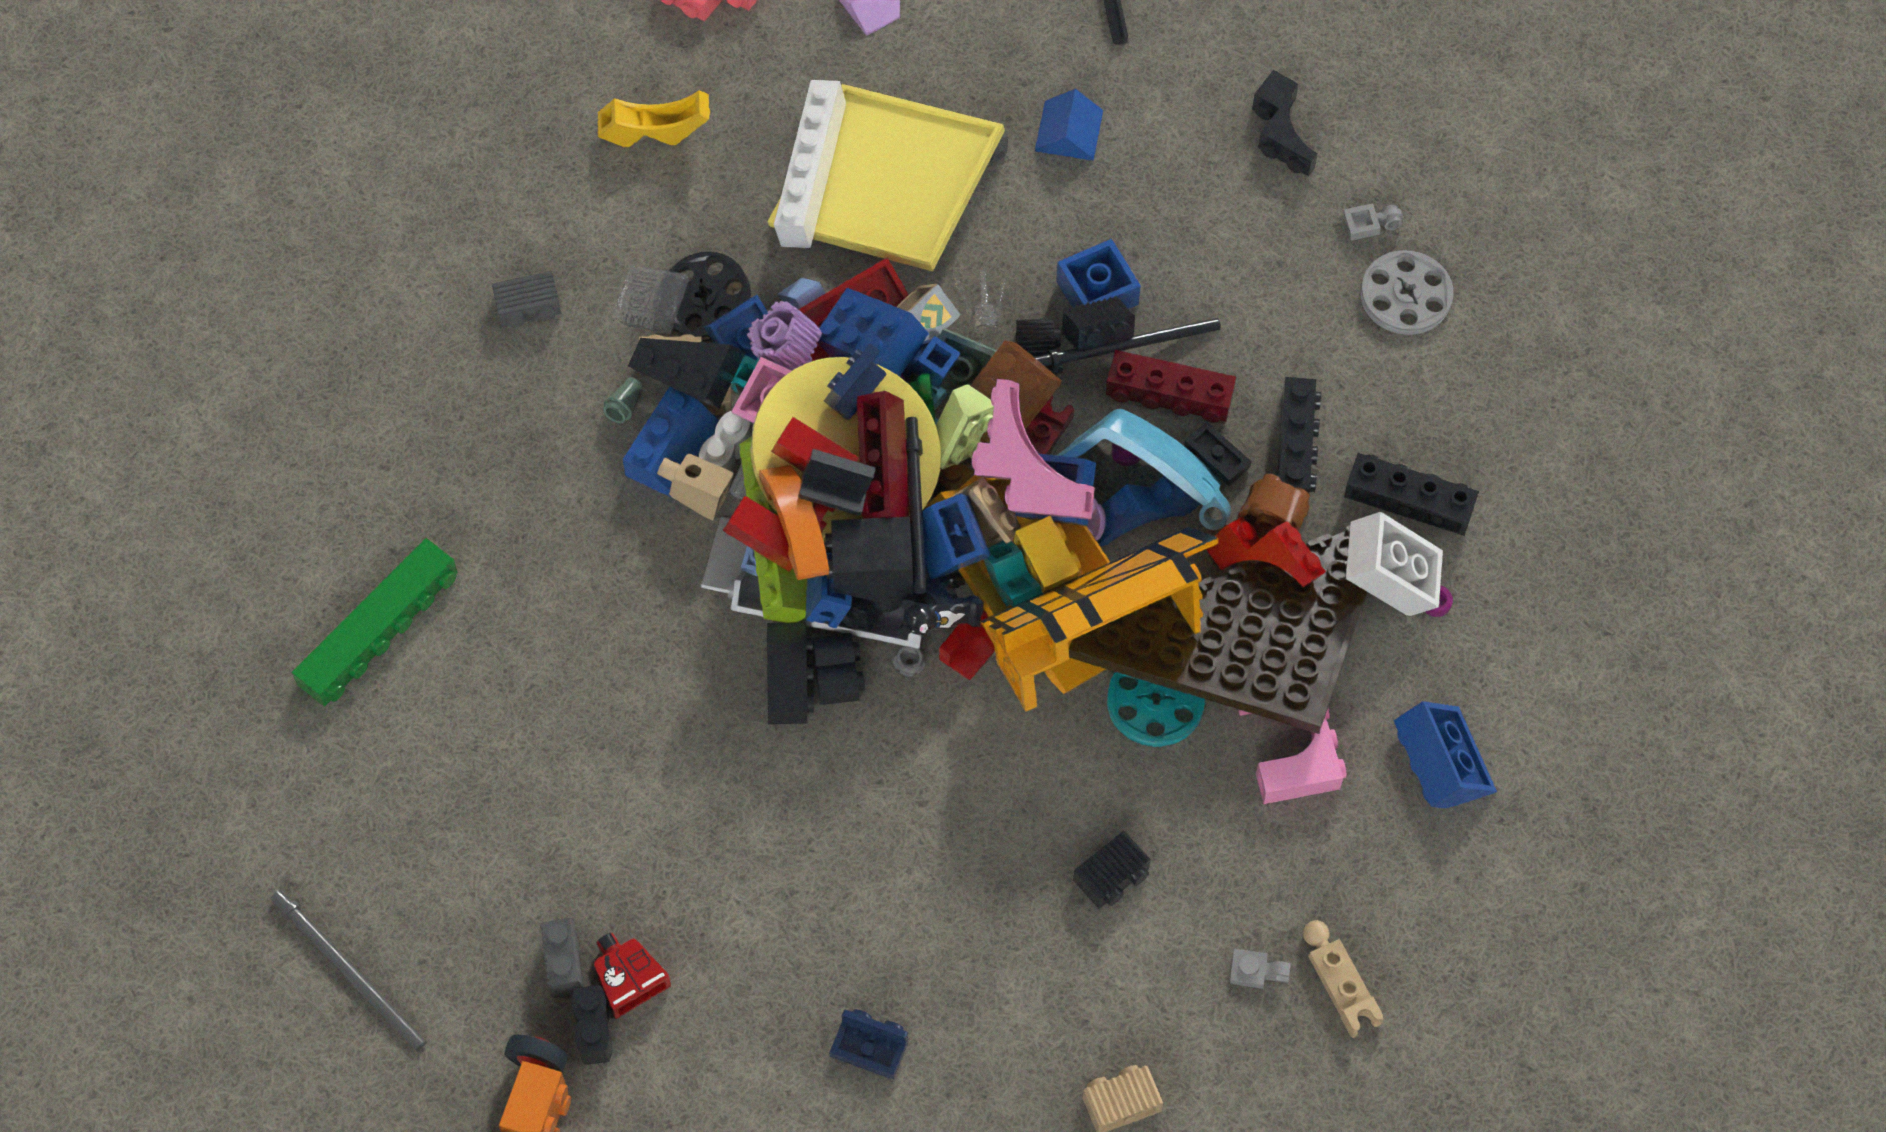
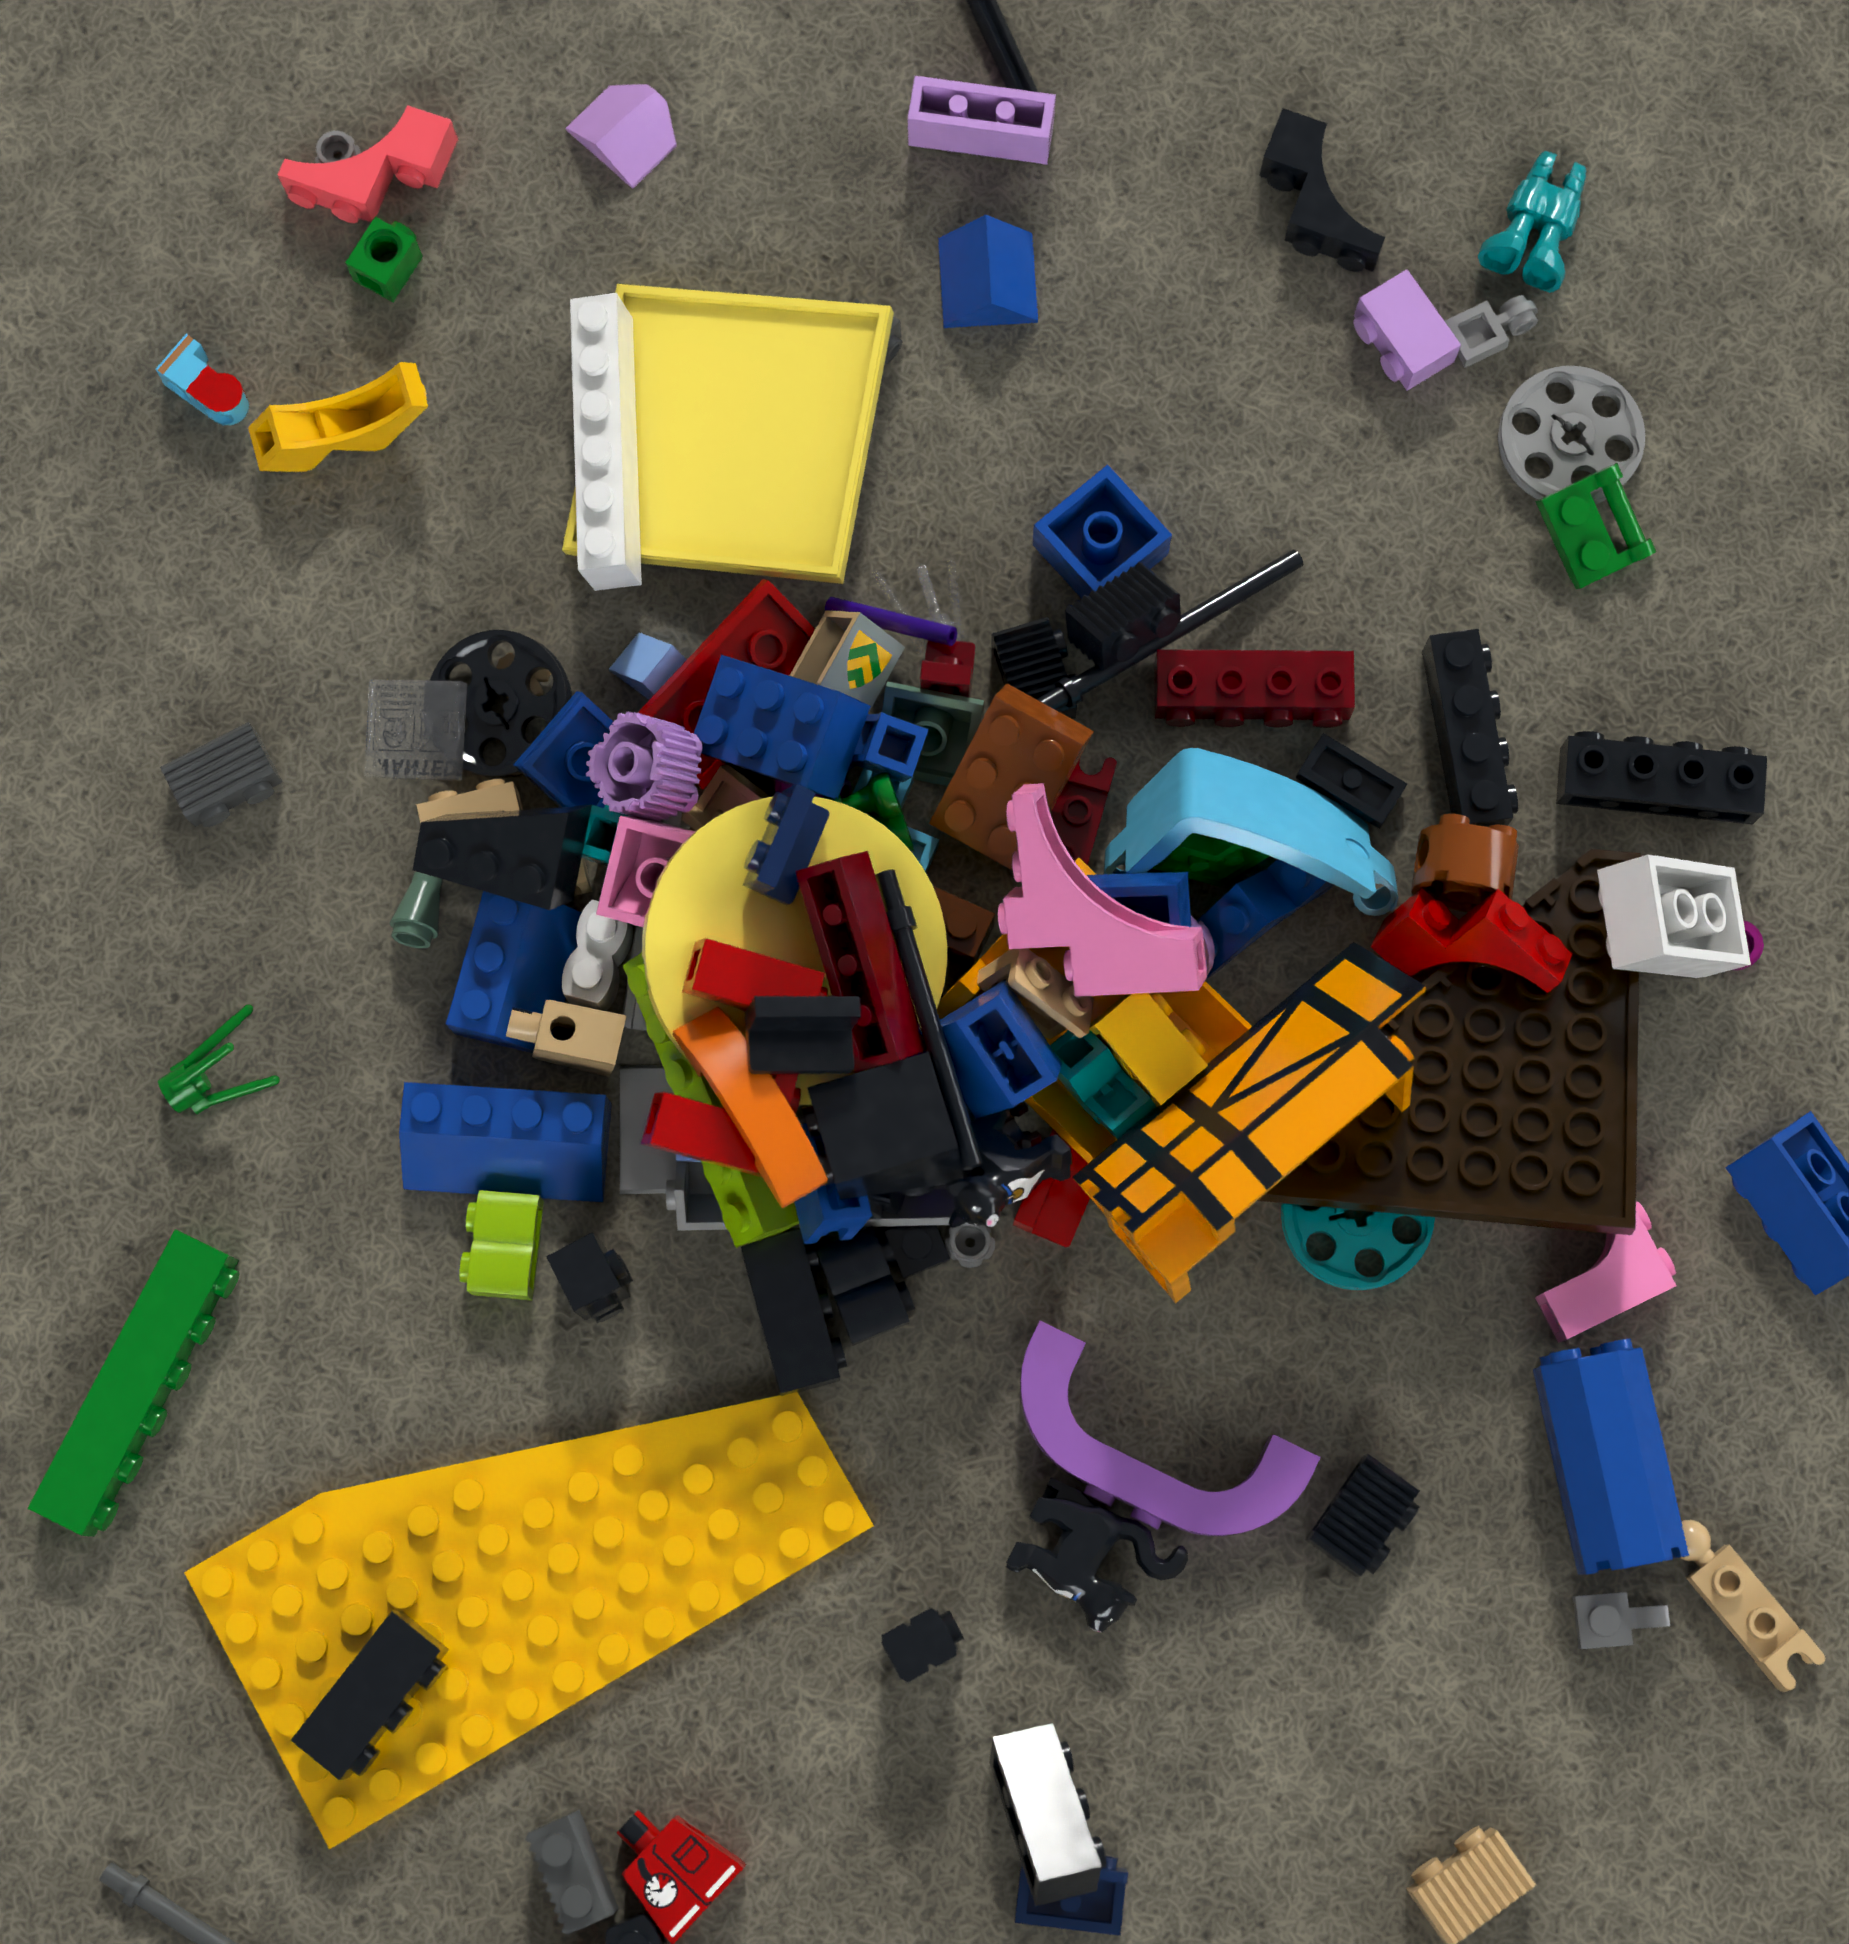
camera: 10 degrees left, 15 degrees up
yellowish green slope [936,384,994,470] -> none
none -> leg [156,334,249,426]
none -> green plant [158,1005,280,1114]
none -> yellow wing [184,1392,874,1849]
none -> black brick [291,1611,449,1780]
none -> green brick [345,217,423,302]
none -> blue slope [399,1082,612,1202]
none -> lime brick [459,1190,544,1301]
none -> black brick [546,1232,633,1323]
none -> dark purple piece [825,597,958,646]
none -> black brick [881,1608,964,1683]
none -> black plate [884,1225,950,1279]
none -> lavender brick [908,76,1056,164]
none -> dark red slope [920,641,976,698]
none -> brick [989,1723,1106,1906]
none -> black animal [1006,1478,1188,1633]
none -> medium lavender arch [1020,1321,1320,1536]
none -> green plate [1153,833,1269,887]
none -> lavender brick [1353,269,1461,391]
none -> teal piece [1478,151,1587,293]
none -> blue brick [1533,1338,1689,1575]
none -> green plate [1535,463,1657,589]

